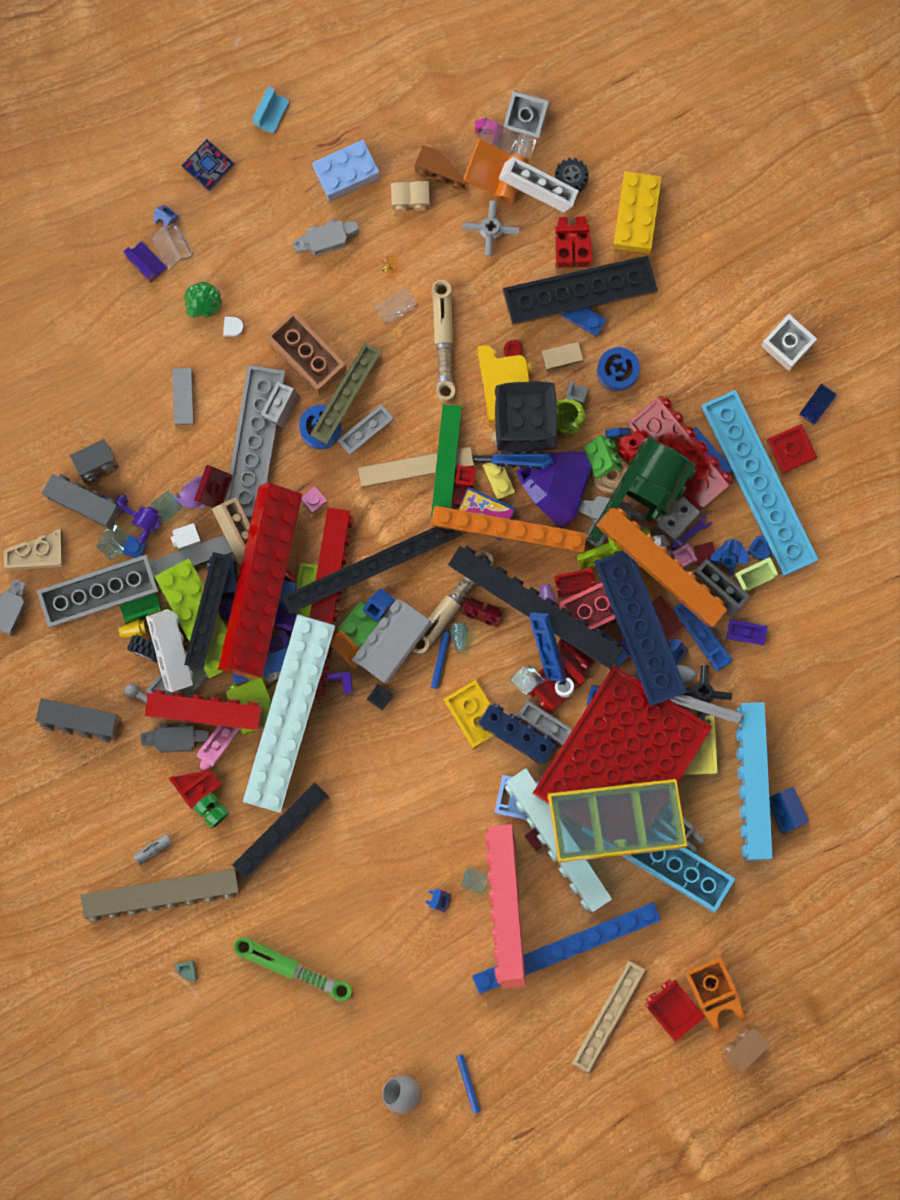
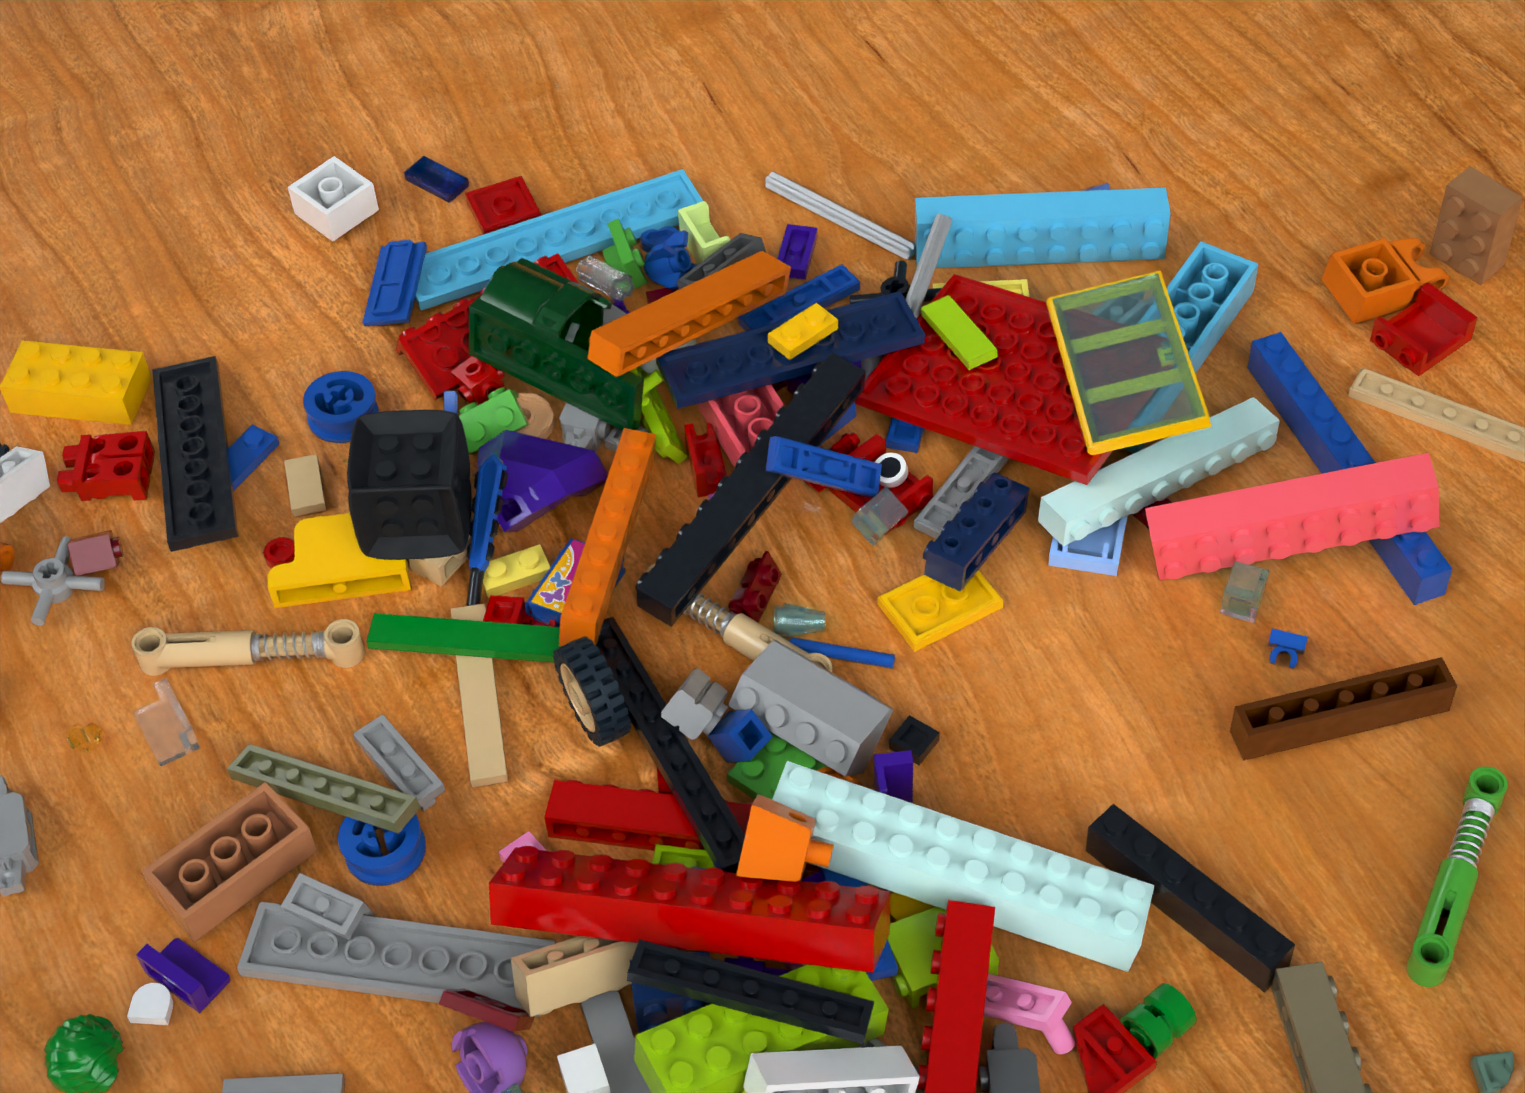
camera: 90 degrees left, 30 degrees down
none -> brick [67,530,124,576]
none -> dark purple panel [136,938,231,1014]
none -> blue piece [362,240,427,327]
none -> black wheel [553,636,631,747]
none -> clear axle [576,255,635,301]
none -> bright green bracket [602,218,647,295]
none -> light grey brick [661,668,728,740]
none -> orange torso [736,795,834,882]
none -> axle [765,172,916,260]
none -> yellow plate [768,303,838,360]
none -> lime tile [921,295,998,370]
none -> reddish brown brick [1230,657,1457,761]

